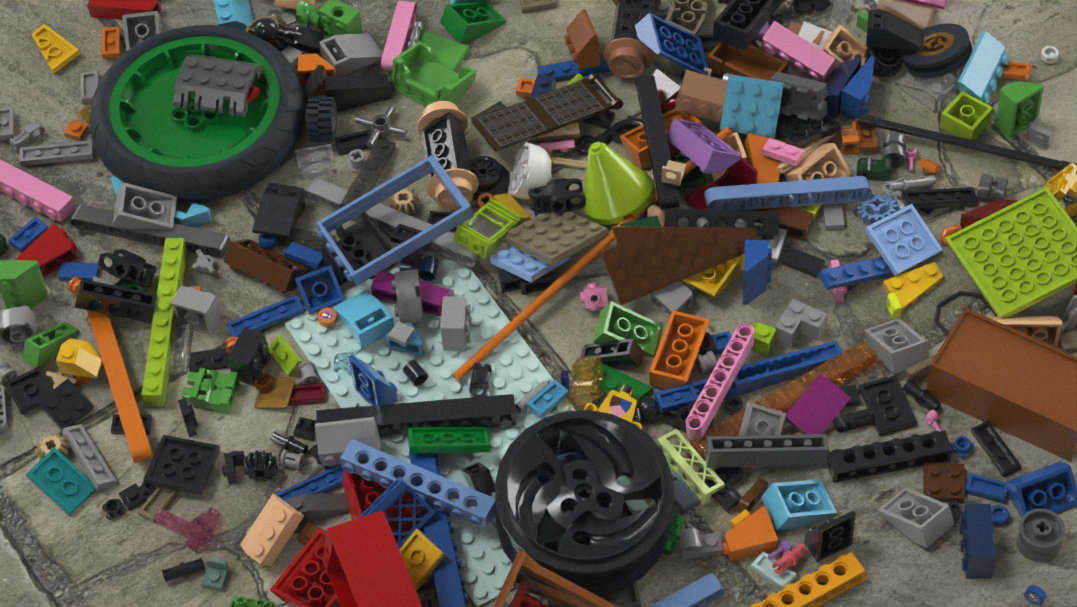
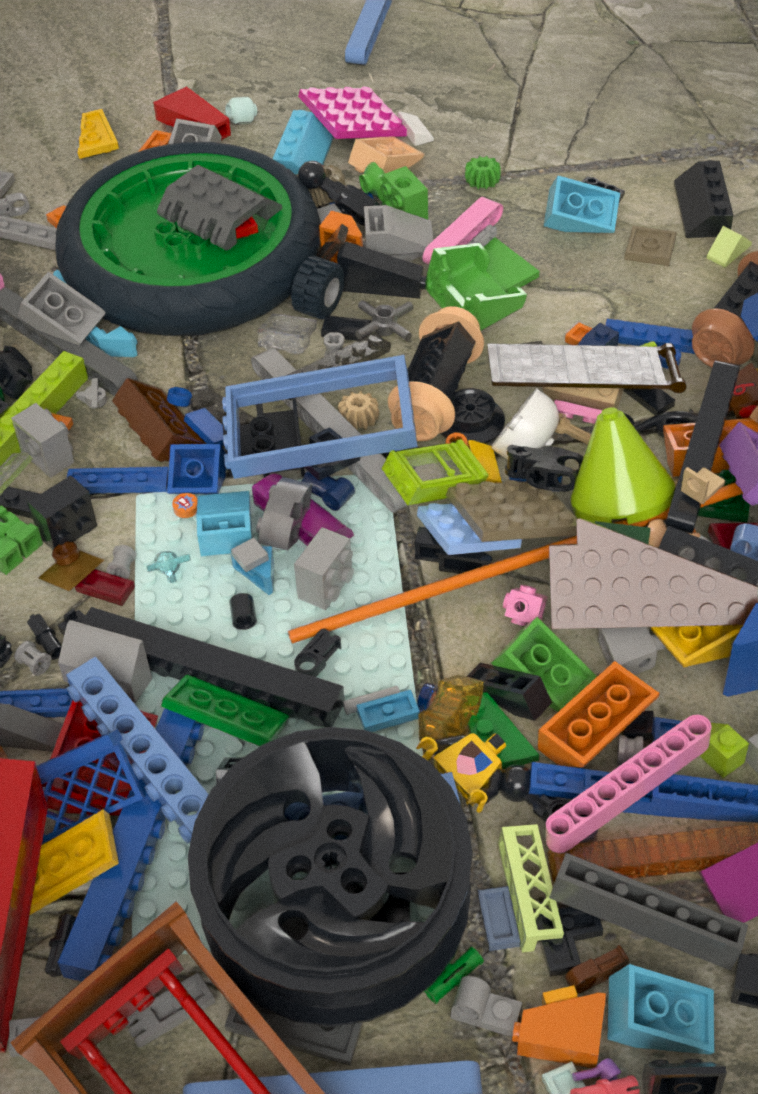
camera: 25 degrees right, 5 degrees down
black slope [252,183,305,238] -> none
lime plate [269,336,303,376] -> none
blue slope [349,355,398,406] -> none
green slope [440,0,506,43] -> none
dark orange slope [564,9,600,70] -> none
black bush [726,396,743,416] -> none
light grey plate [738,402,786,436] -> none

